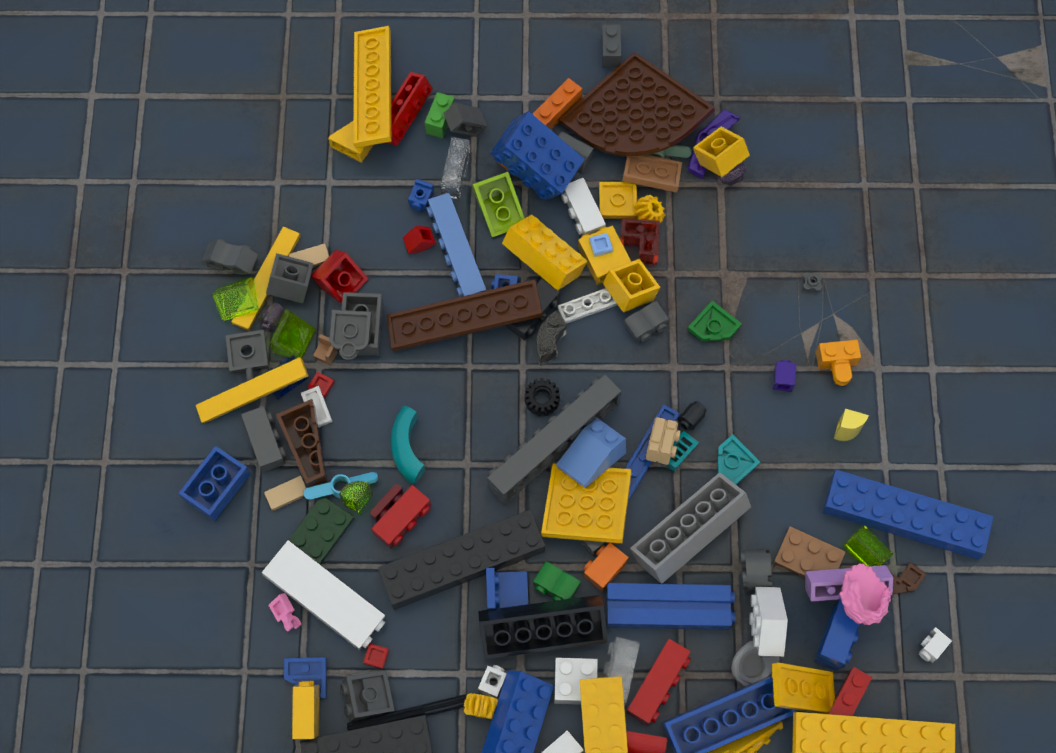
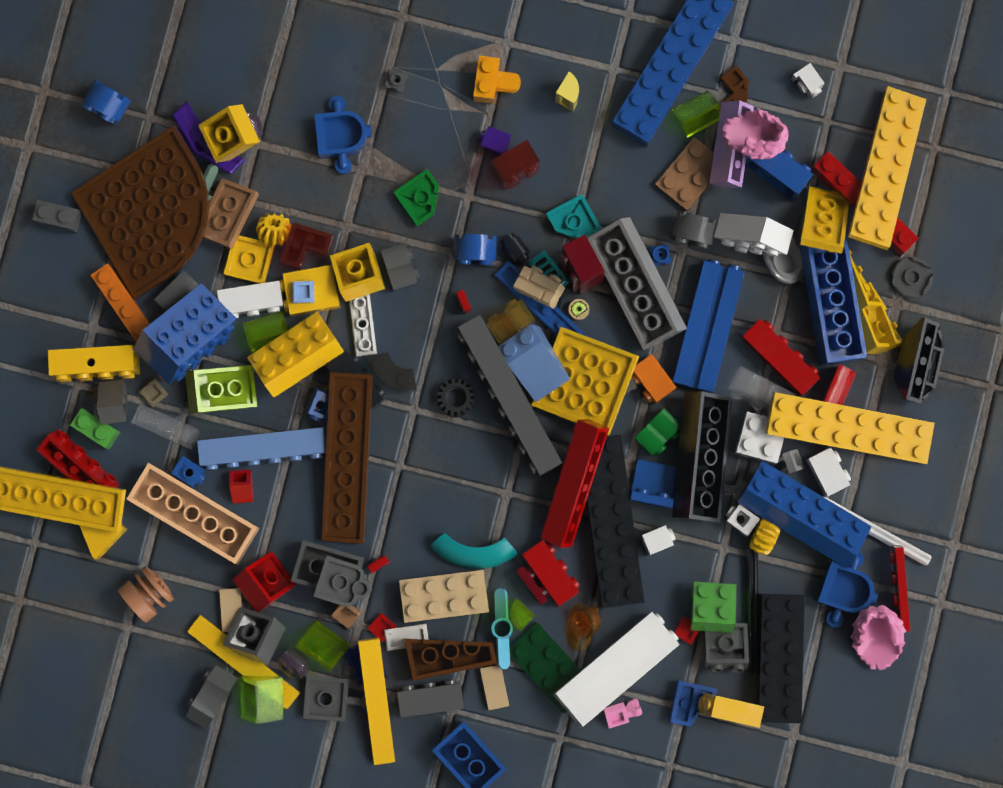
camera: 75 degrees left, 15 degrees up
none -> yellow brick [48,345,140,383]
none -> blue brick [82,80,132,125]
none -> nougat wheel [118,566,174,623]
none -> light nougat brick [127,463,260,565]
none -> dark tan tile [139,378,169,408]
none -> clear neon green brick [243,311,289,354]
none -> blue piece [314,96,372,175]
none -> red tile [368,556,390,574]
none -> tan brick [399,570,489,623]
none -> blue brick [454,234,497,266]
none -> red tile [456,290,472,314]
none -> clear yellow brick [486,299,535,346]
none -> clear red brick [491,140,540,190]
none -> red brick [541,419,609,548]
none -> dark red brick [559,234,605,295]
none -> clear orange piece [566,603,601,652]
none -> tile [568,299,589,321]
none -> white brick [640,525,676,556]
none -> blue plate [649,244,672,266]
none -> bright green brick [690,582,736,633]
none -> light grey tile [778,449,805,474]

